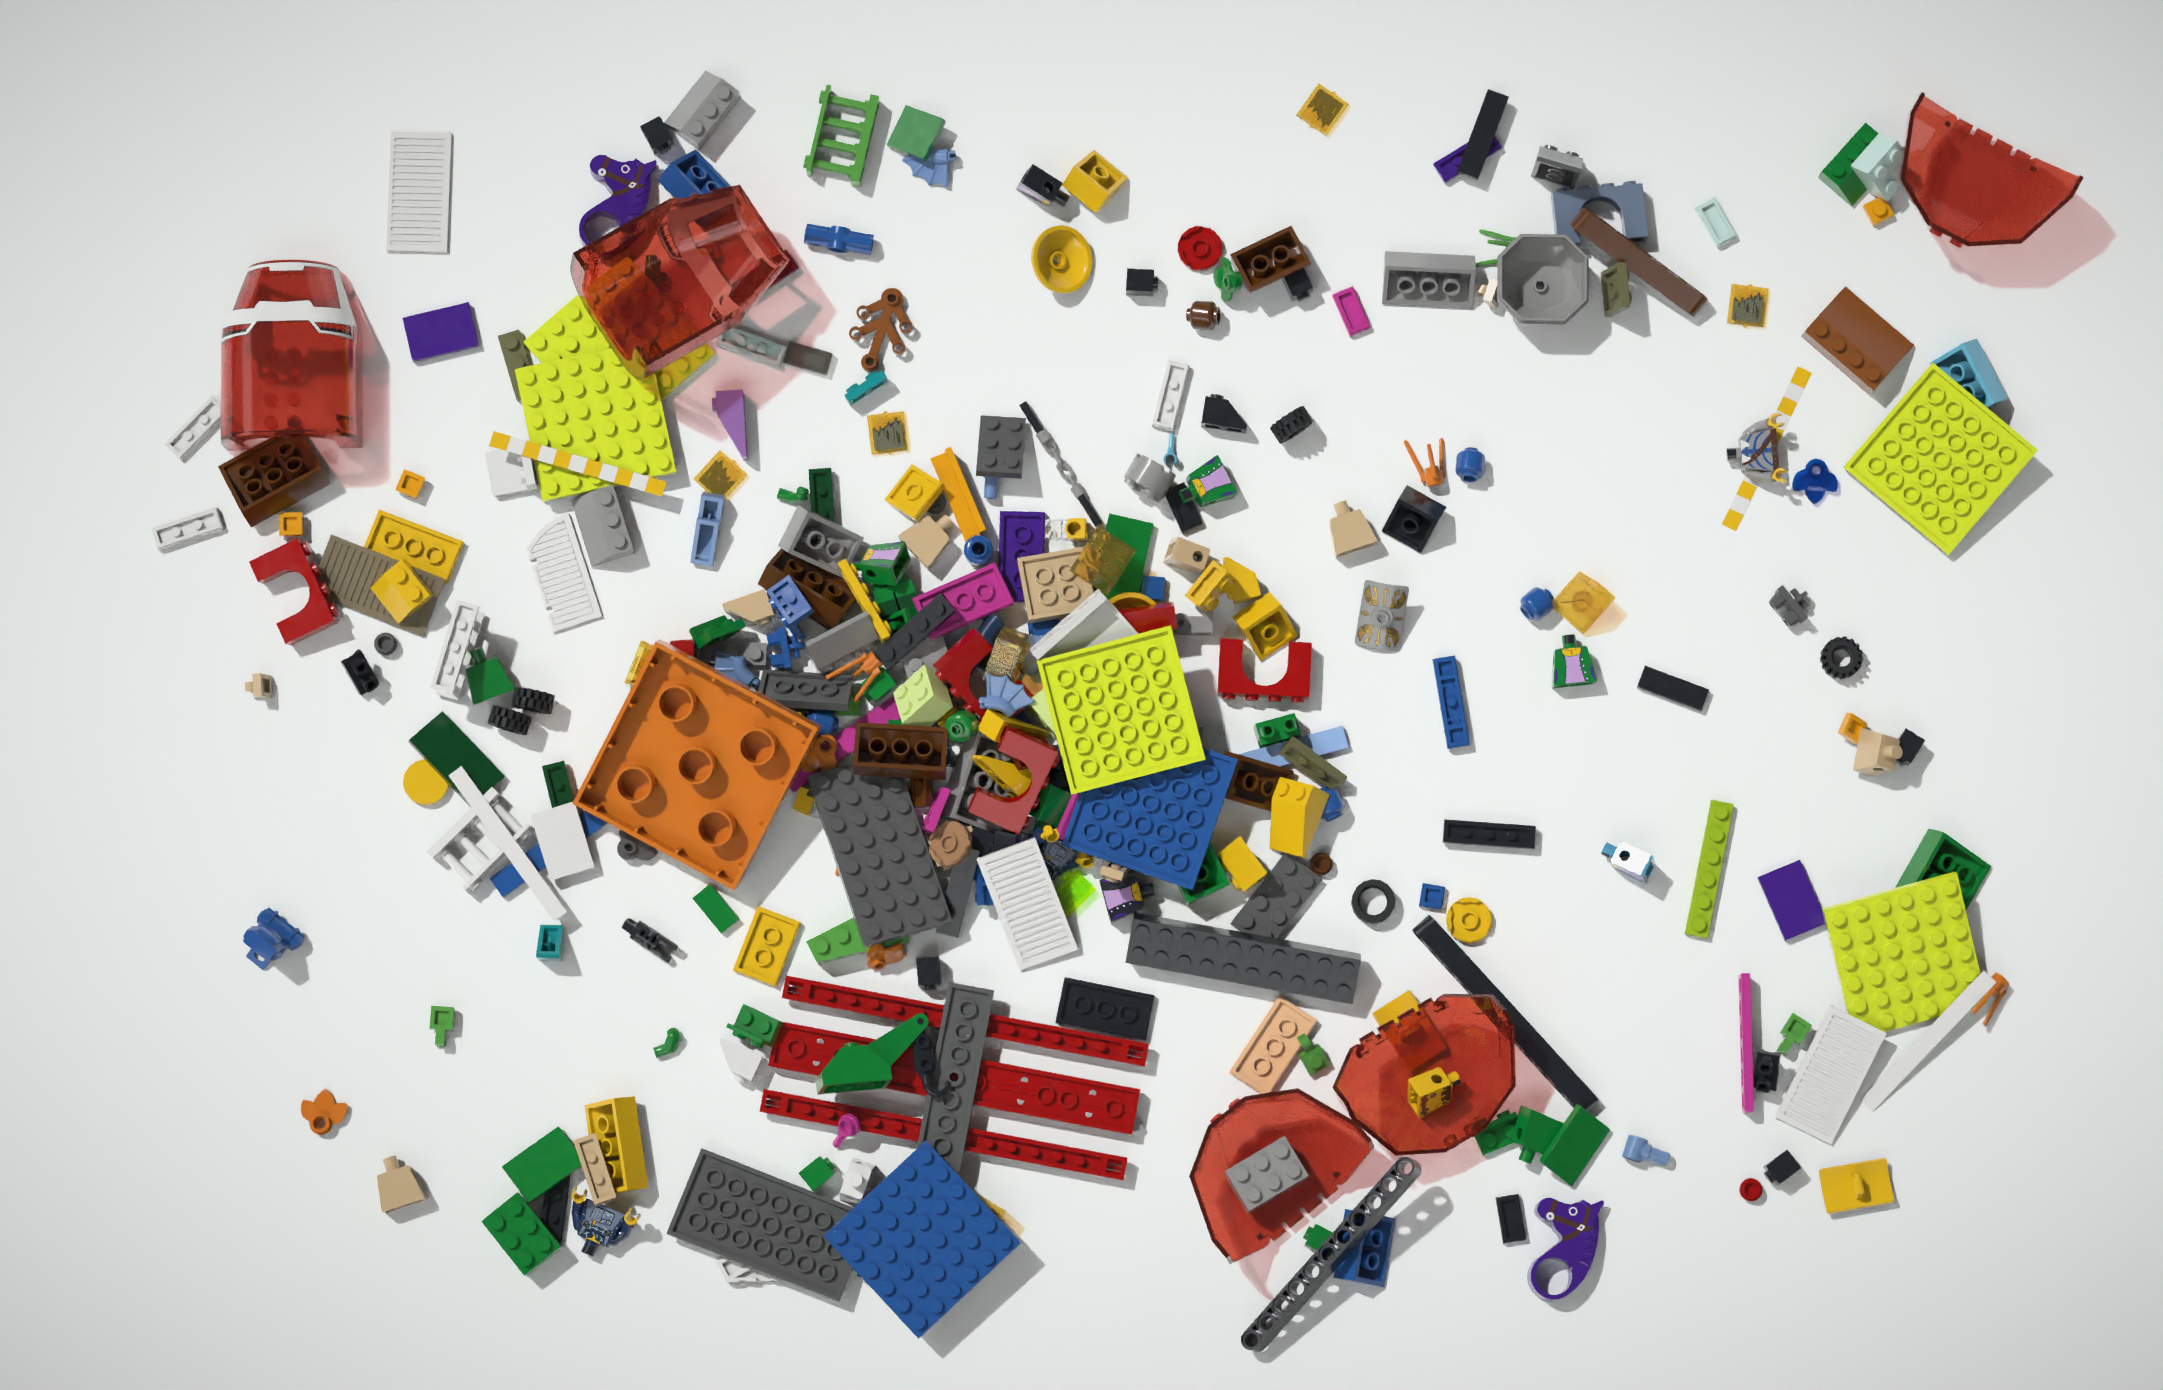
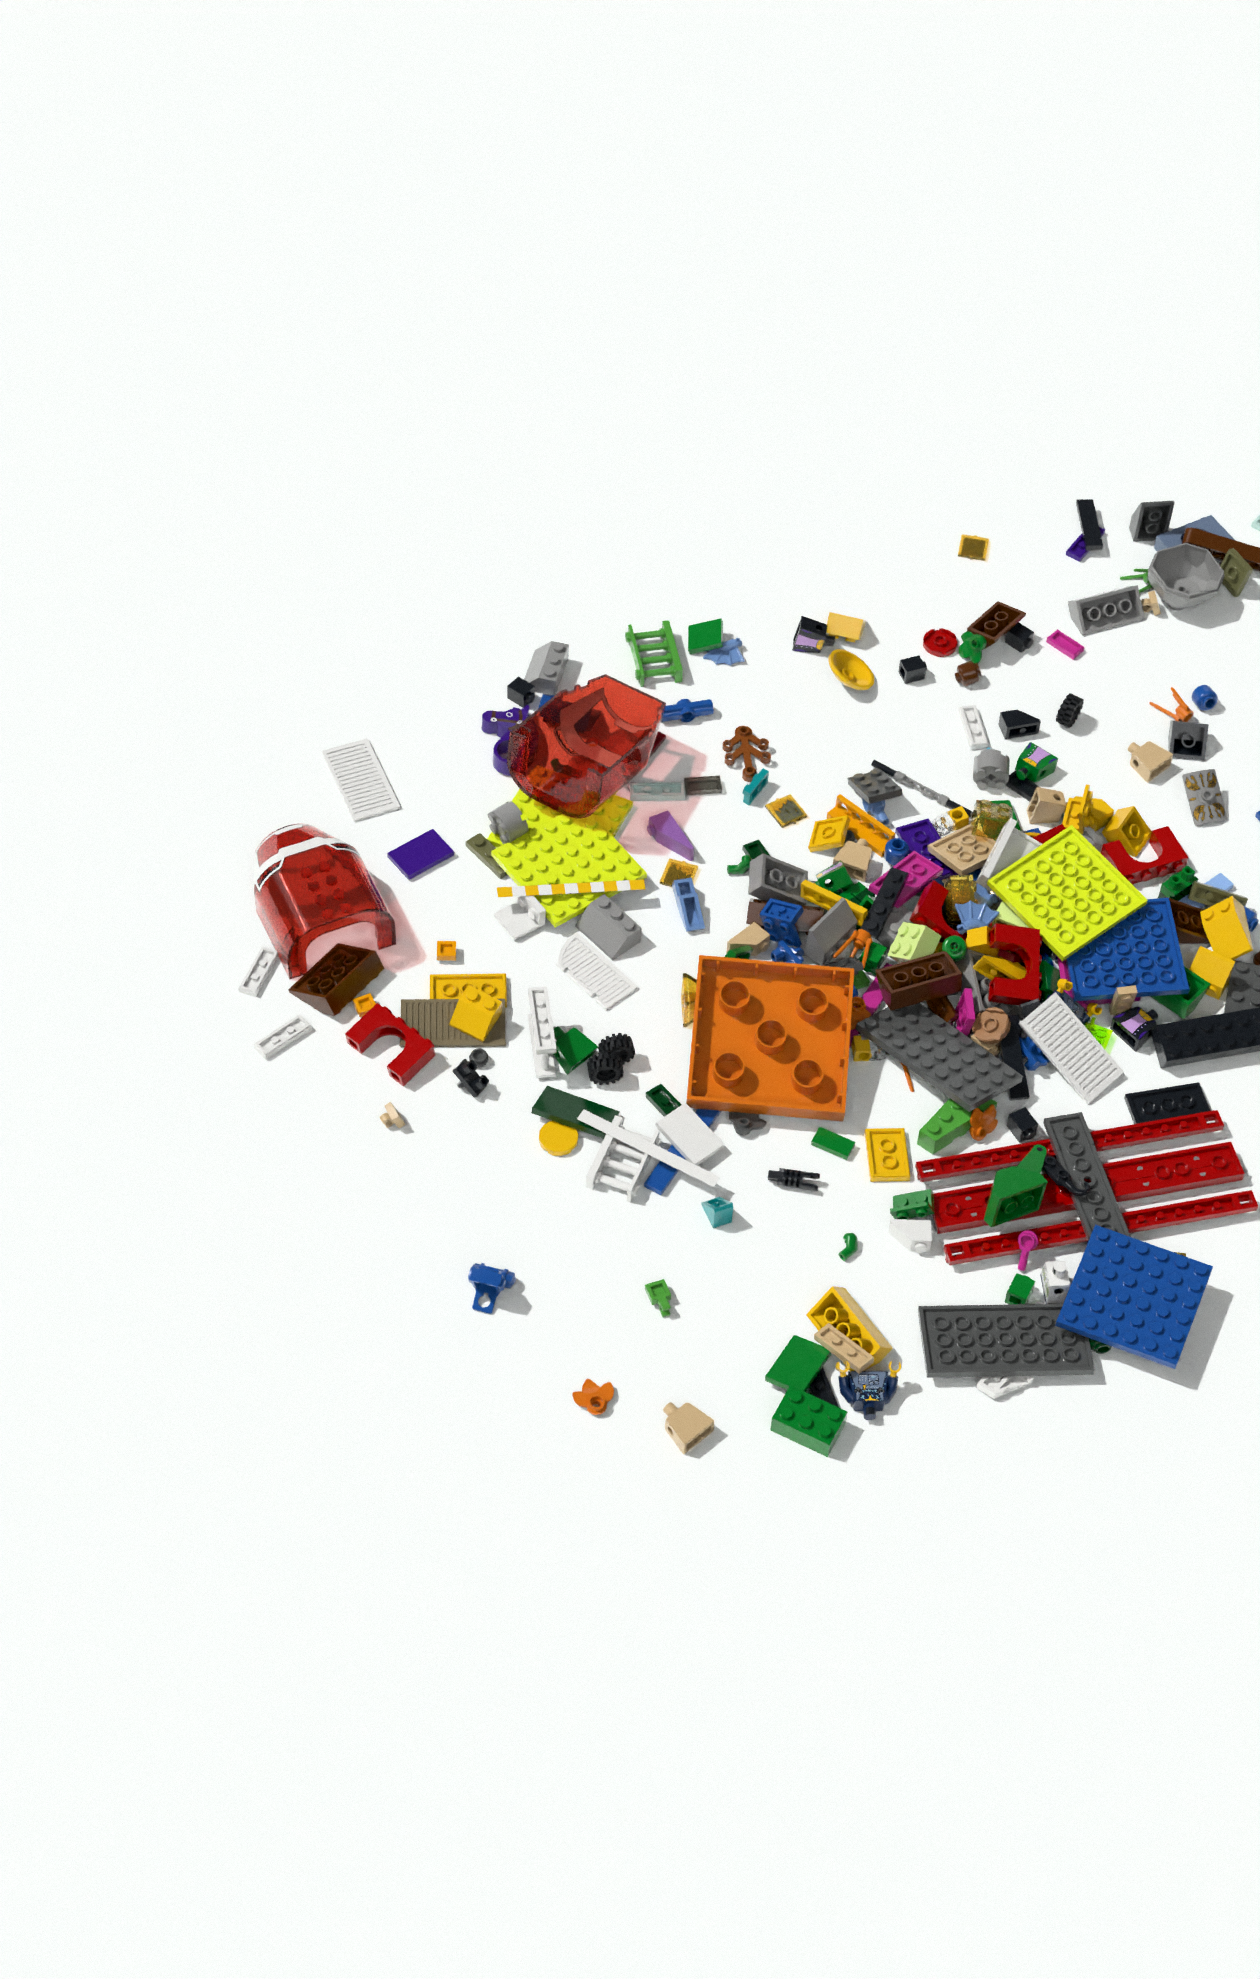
camera: 25 degrees left, 30 degrees down
none -> light grey brick [487,801,529,844]

